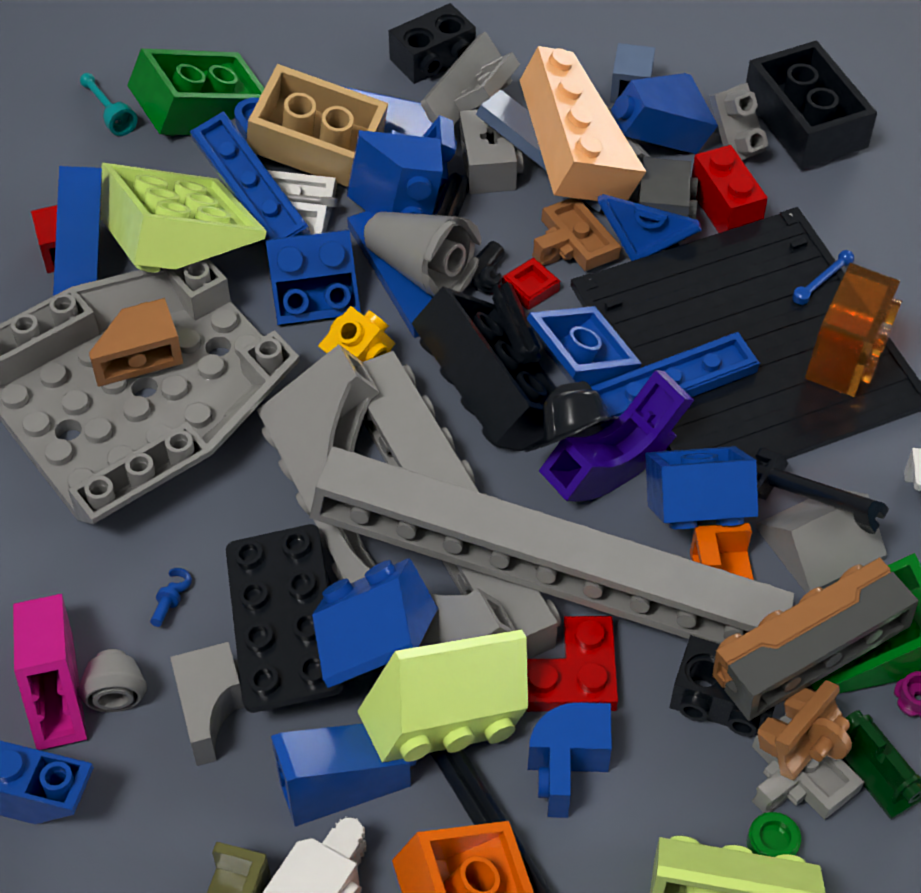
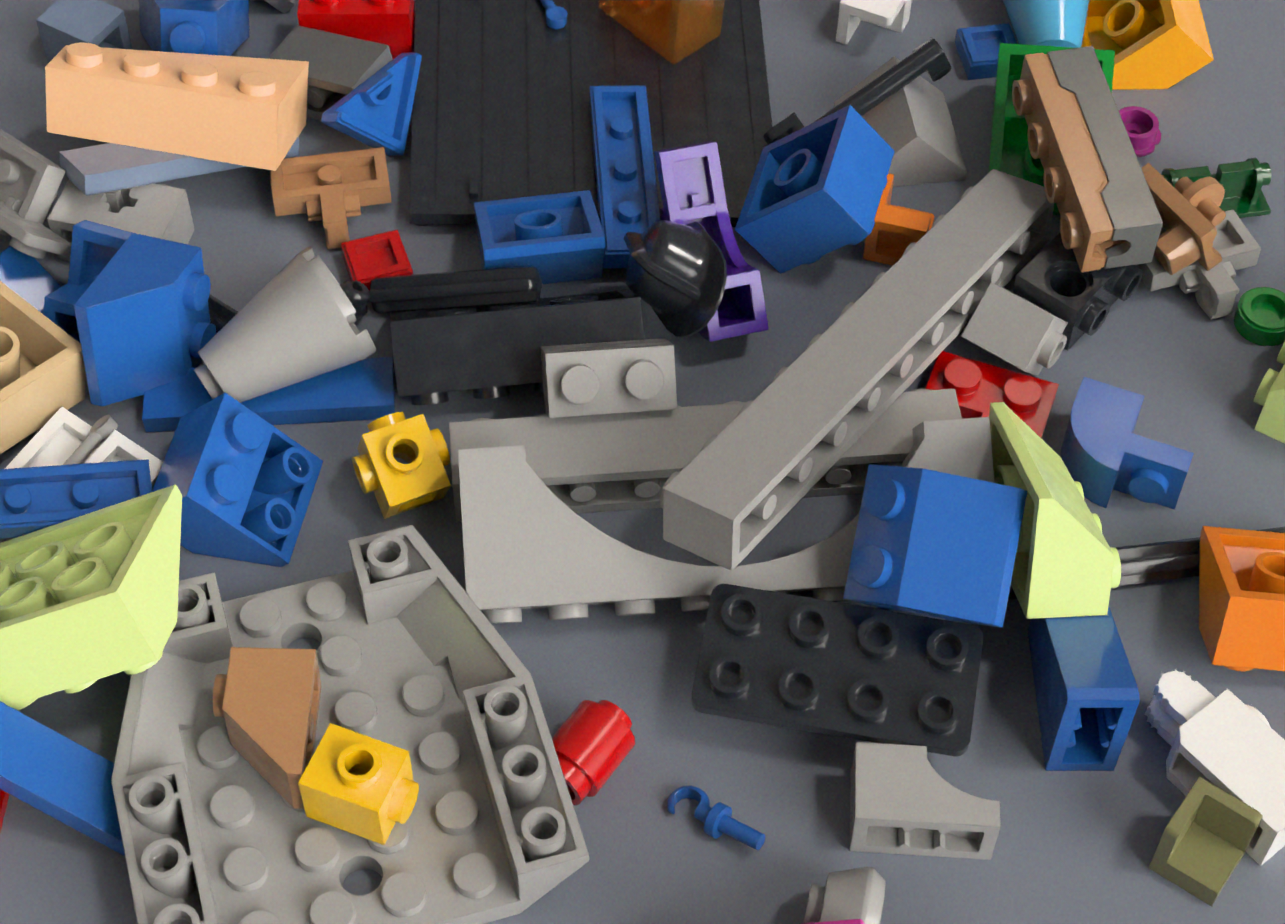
camera: 70 degrees left, 0 degrees up
none -> yellow brick [298,723,419,845]
none -> light grey brick [541,338,677,418]
none -> red brick [552,700,635,805]
none -> light grey brick [961,282,1068,376]

